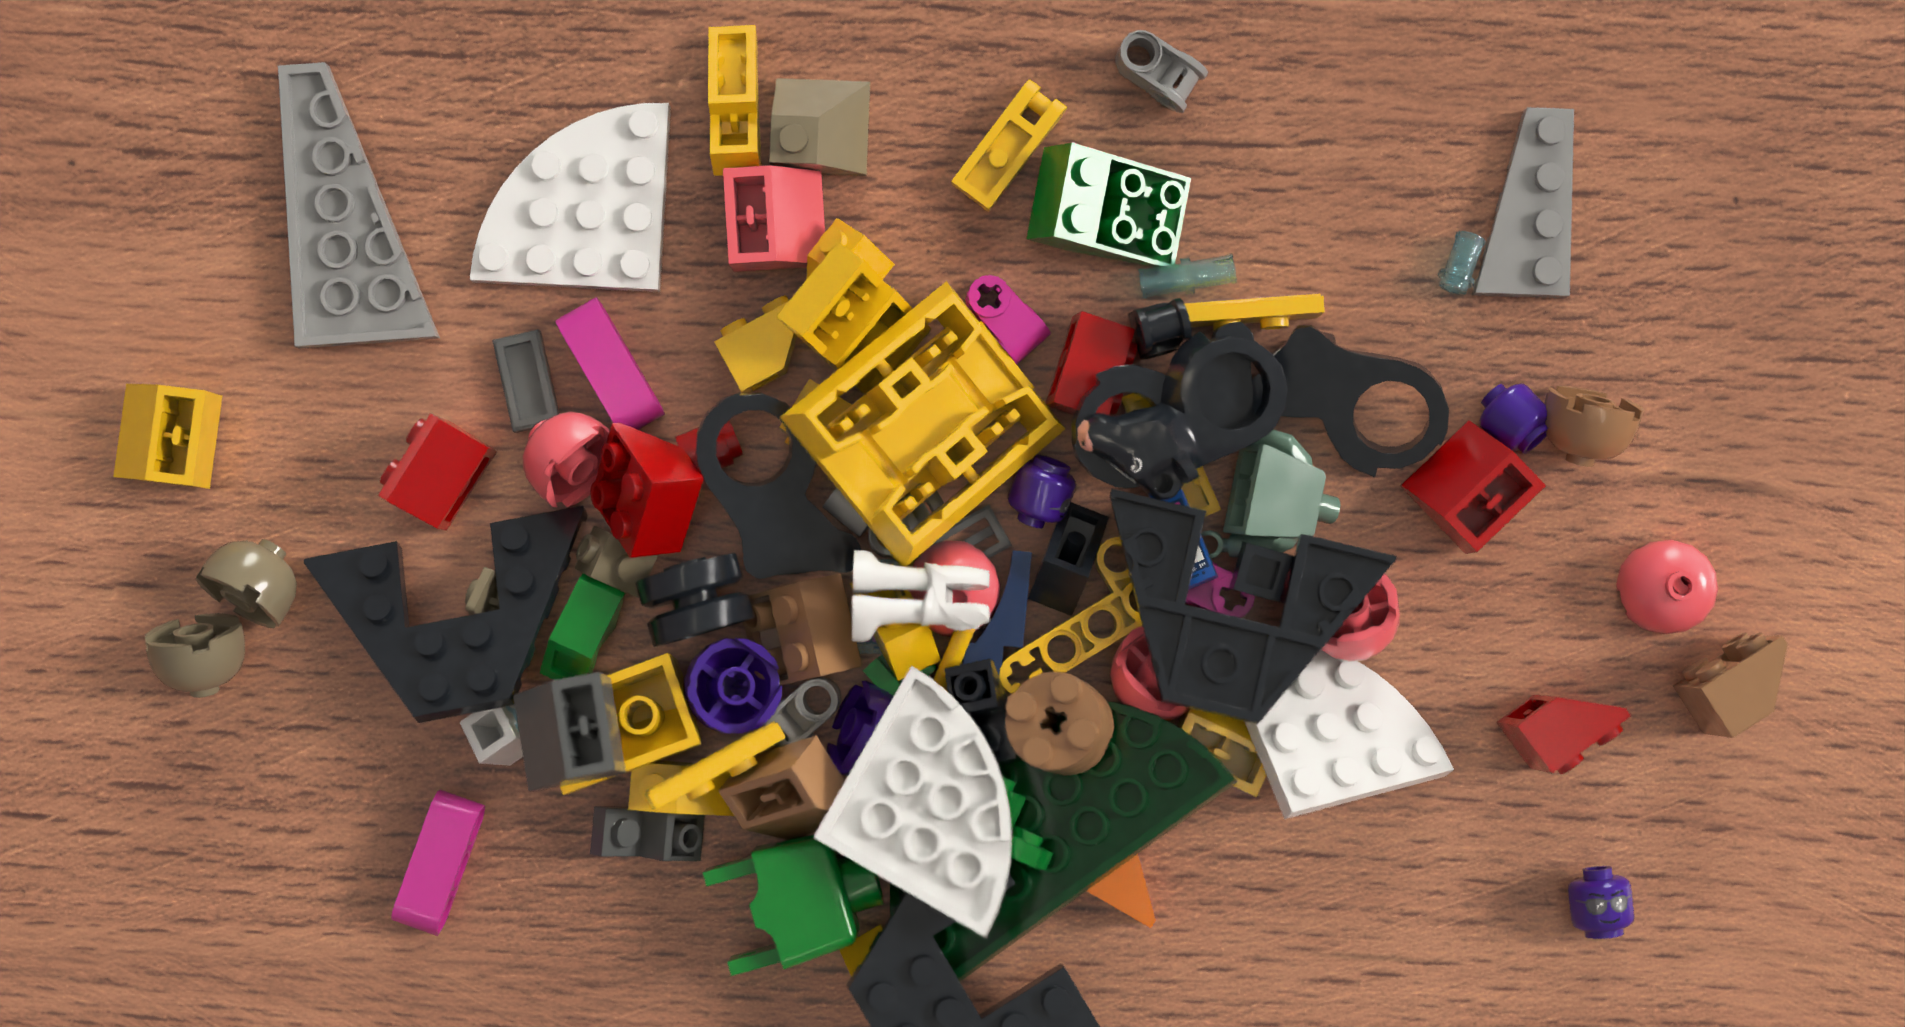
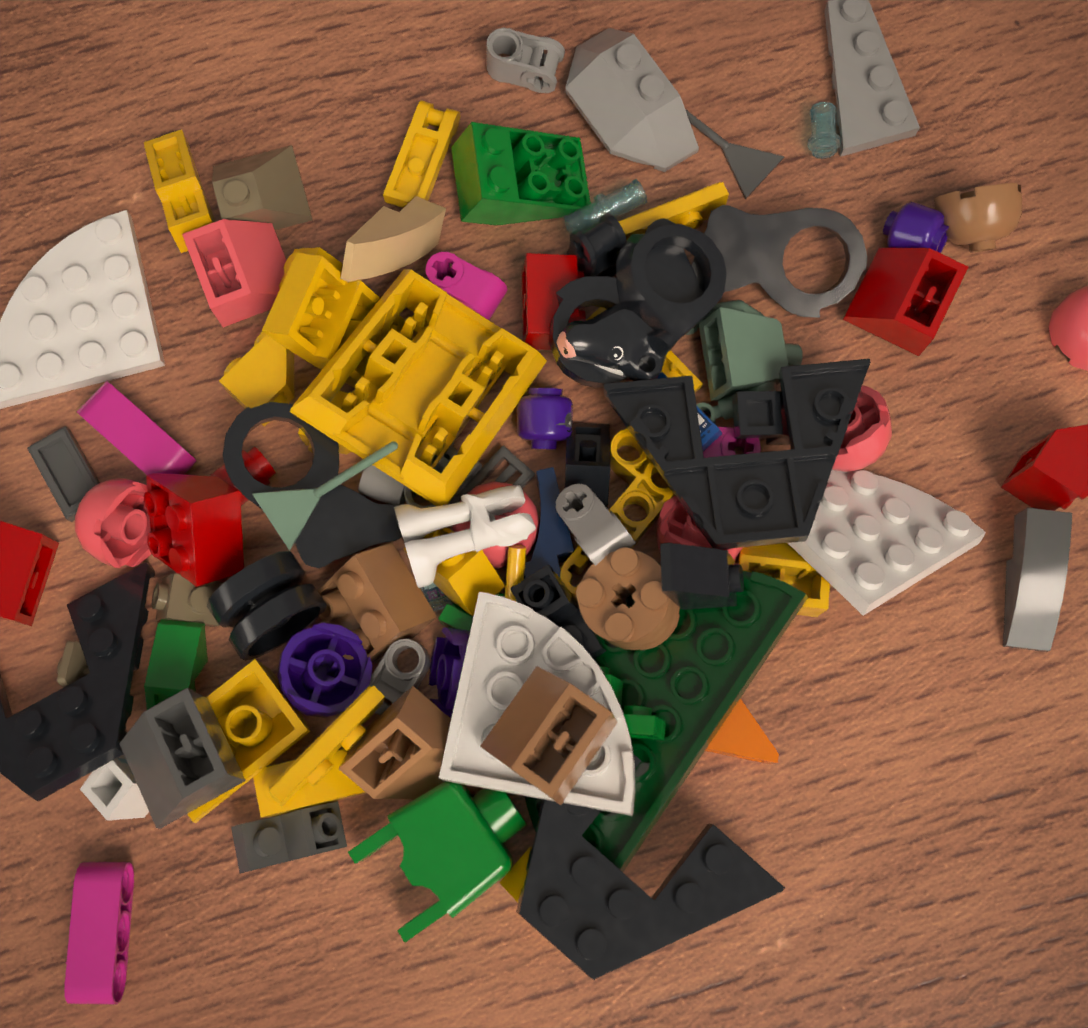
camera: 20 degrees left, 10 degrees down
none -> sand green piece [252,441,398,551]
none -> tan slope [340,196,446,282]
none -> medium nougat slope [480,666,618,805]
none -> light grey piece [556,484,636,566]
none -> light grey wedge [565,28,699,172]
none -> black slope [660,543,744,610]
none -> dark grey piece [685,109,785,200]
none -> dark grey slope [1003,508,1072,652]

